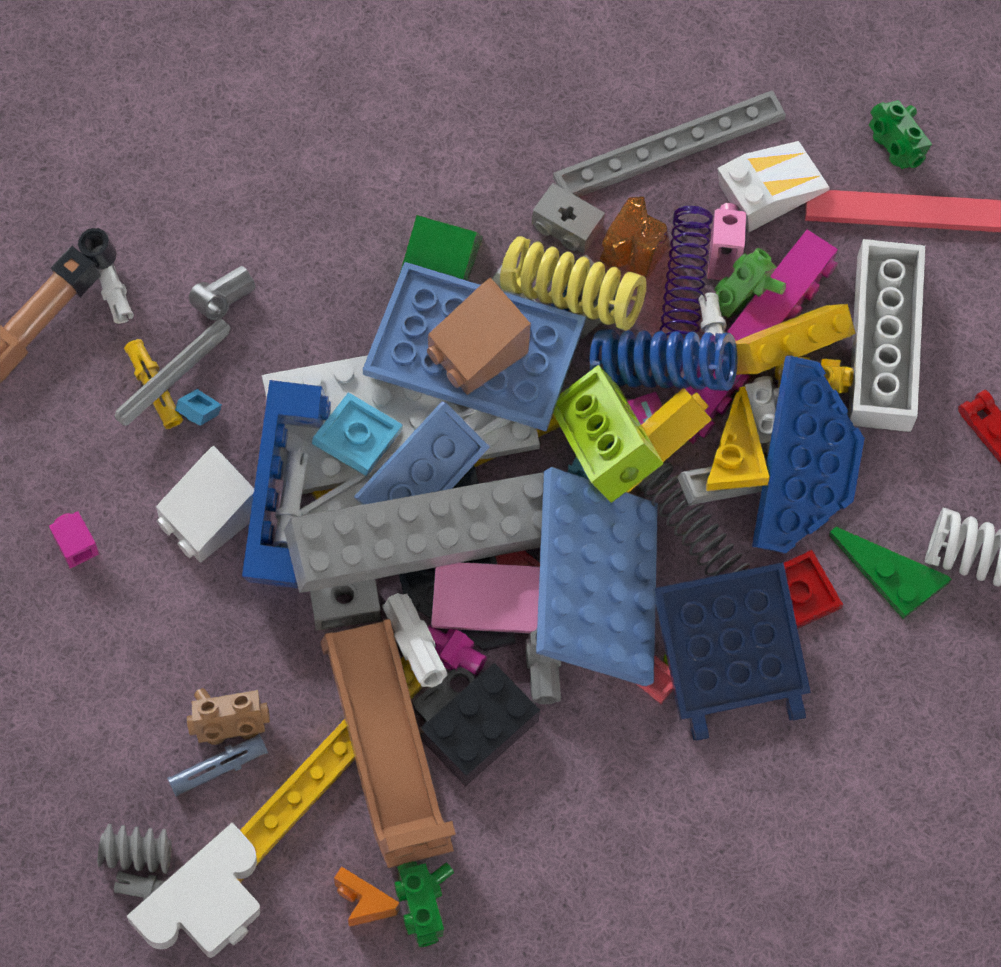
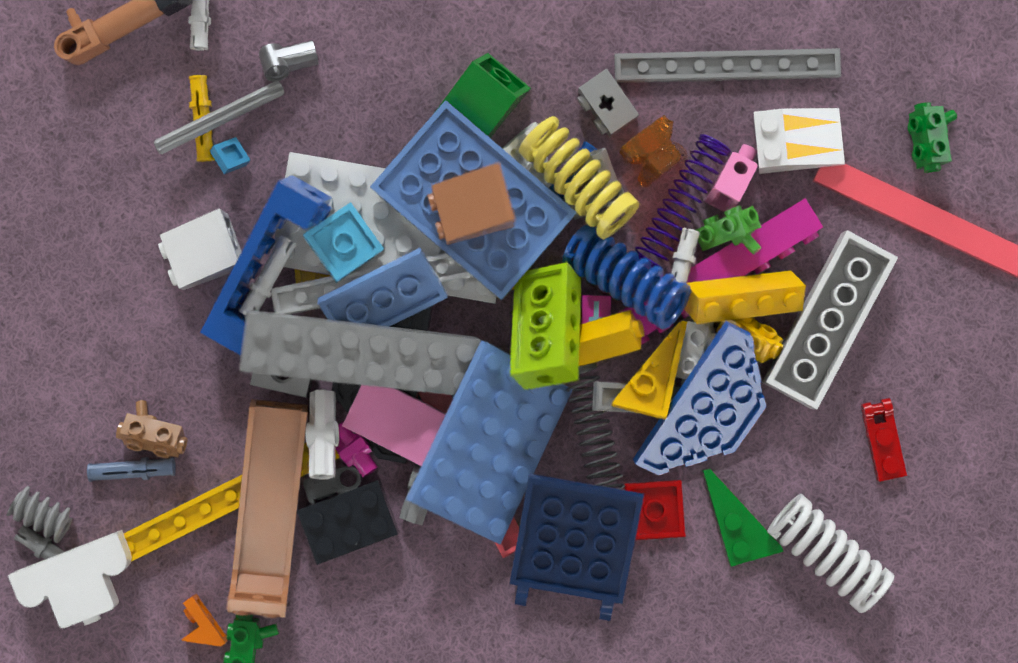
camera: 25 degrees right, 20 degrees up
dark pink brick [49,511,99,569] -> none

